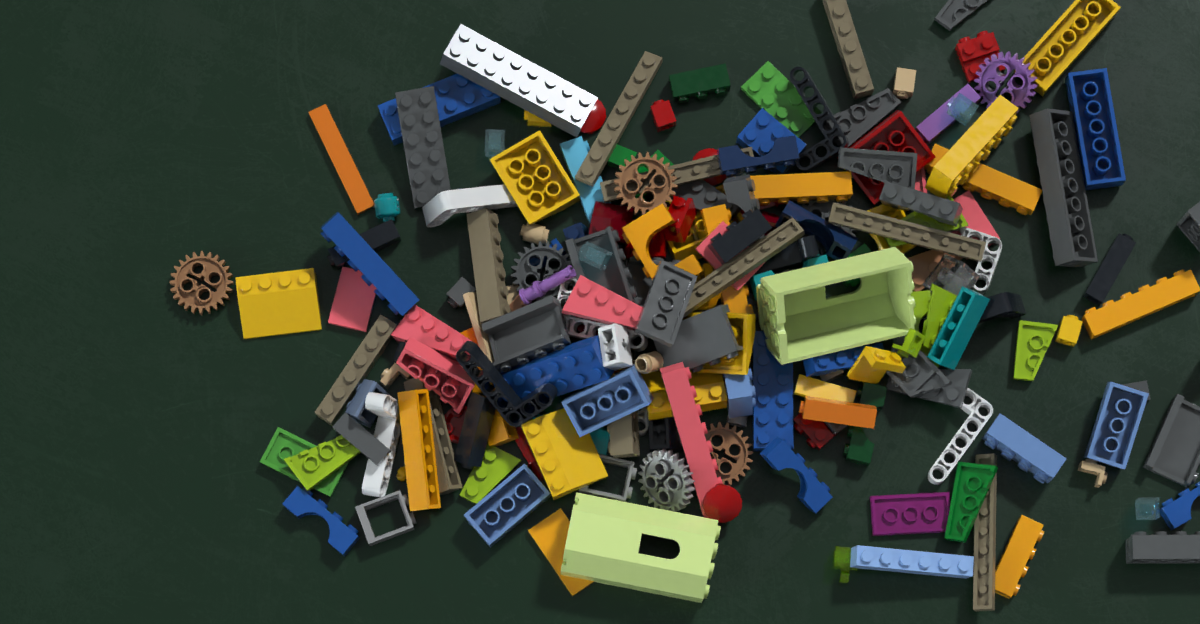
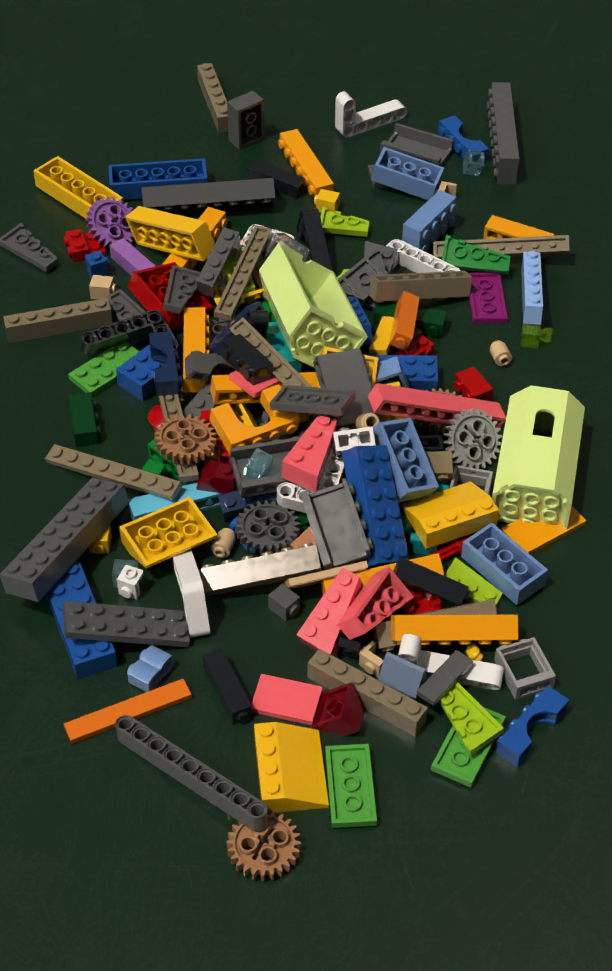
camera: 90 degrees left, 30 degrees down
blue brick [320,212,419,316] -> none
teal head [374,193,400,222] -> none
black beam [456,341,558,427] -> none
medium lavender pin [519,265,576,305] -> none
red brick [650,100,676,132] -> none
red dish [702,483,742,523] -> none
blue arch [760,437,833,513] -> none
yellow bracket [847,346,906,384] -> none
lime bracket [892,328,926,358] -> none
lime wing [922,283,958,349] -> none
teal brick [927,286,990,370] -> none
clear light blue brick [947,93,979,126] -> none
none -> blue brick [85,251,109,279]
none -> dark grey beam [115,715,269,832]
none -> white bracket [117,565,144,600]
none -> medium blue brick [127,645,174,692]
none -> dark red slope [311,682,364,736]
none -> bright green plate [325,744,377,828]
none -> dark tan brick [369,271,472,303]
none -> red brick [454,367,493,402]
none -> tan brick [490,340,512,366]

